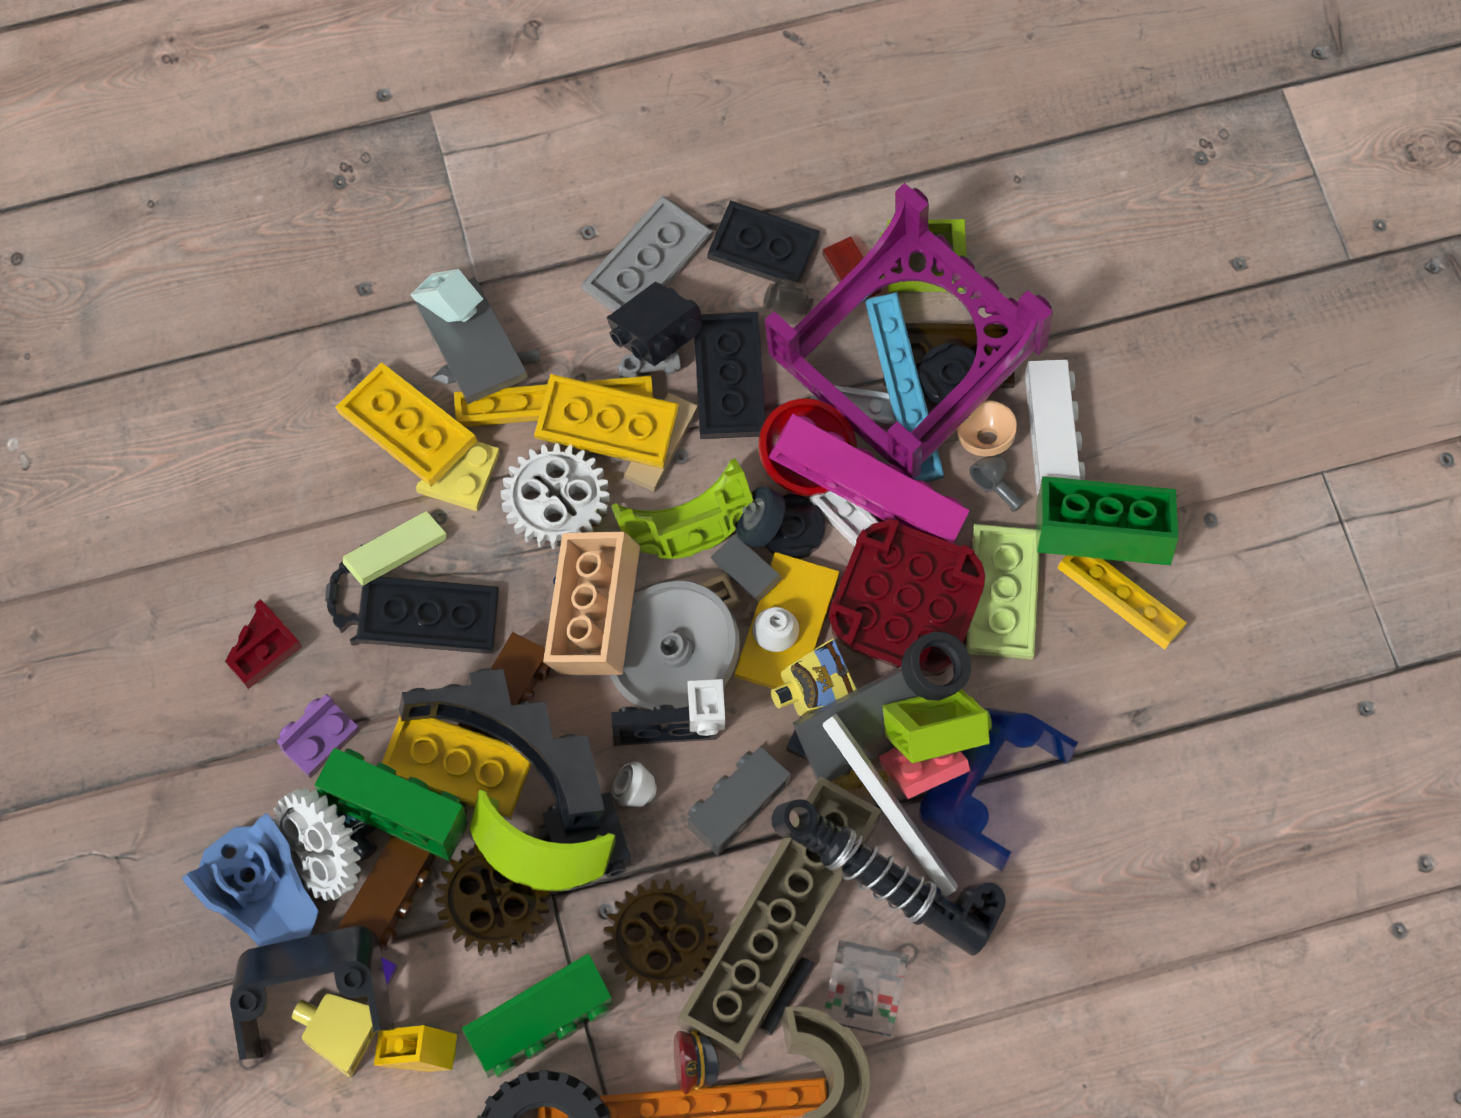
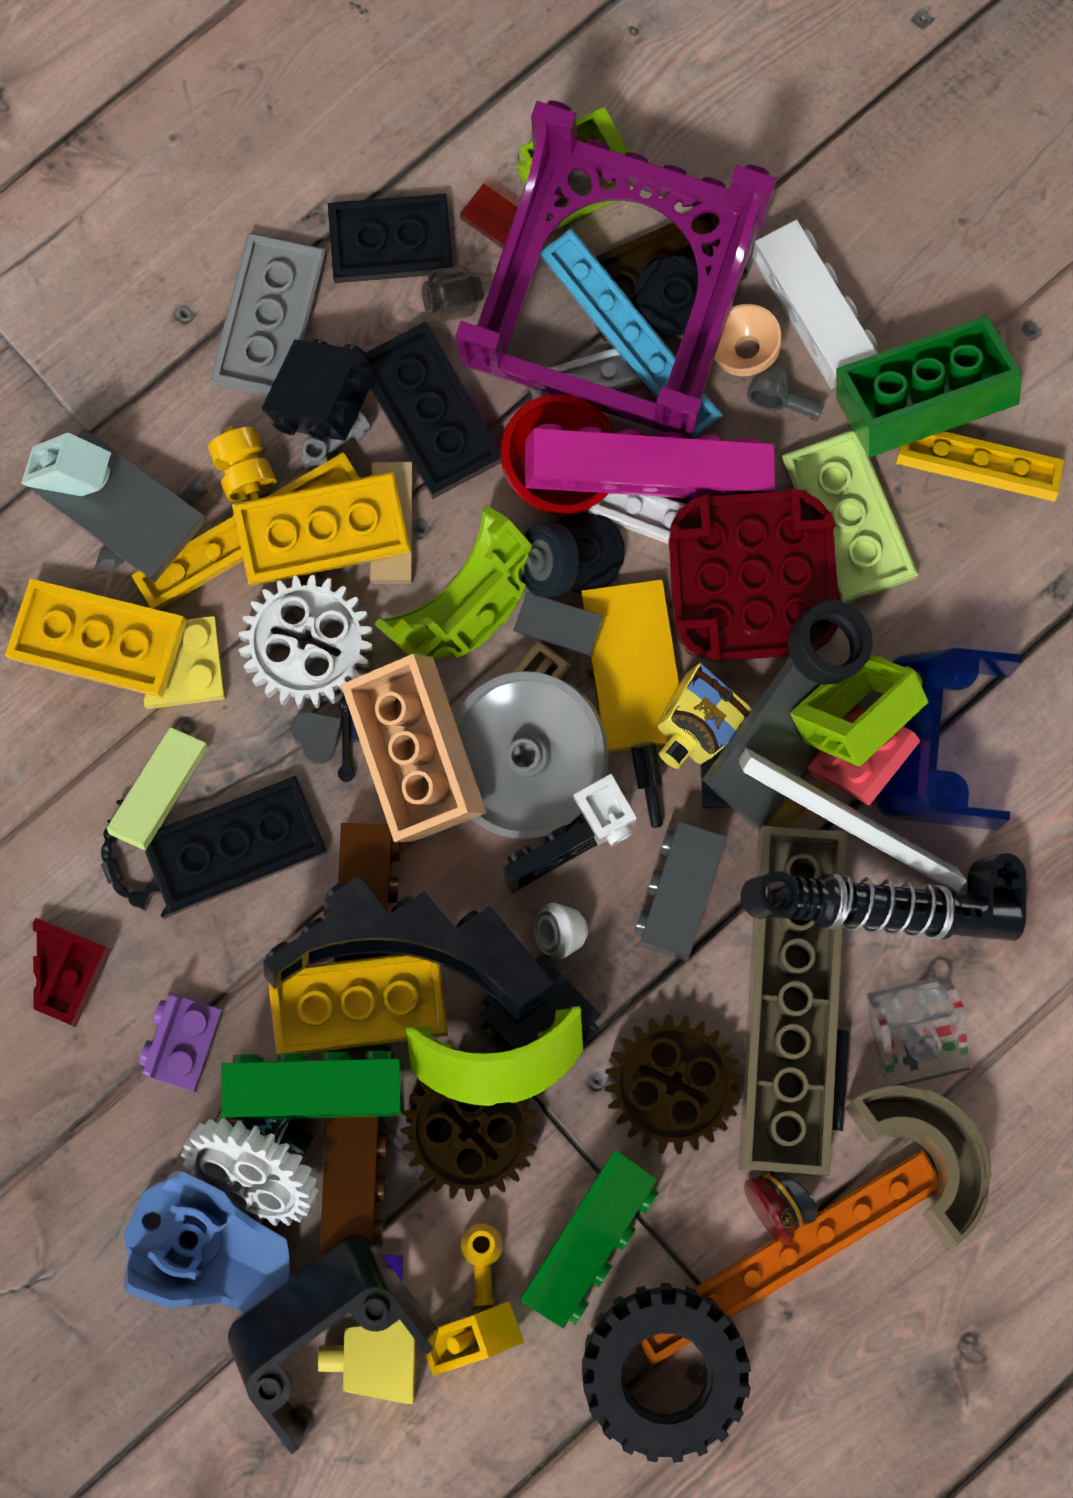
camera: 25 degrees left, 10 degrees up
white cone [753,607,799,652] -> none
none -> yellow wheel [207,426,277,502]
none -> dark grey tile [290,712,342,764]
none -> black hinge [338,696,355,783]
none -> yellow bar [460,1223,503,1306]
none -> black axle [631,742,663,828]

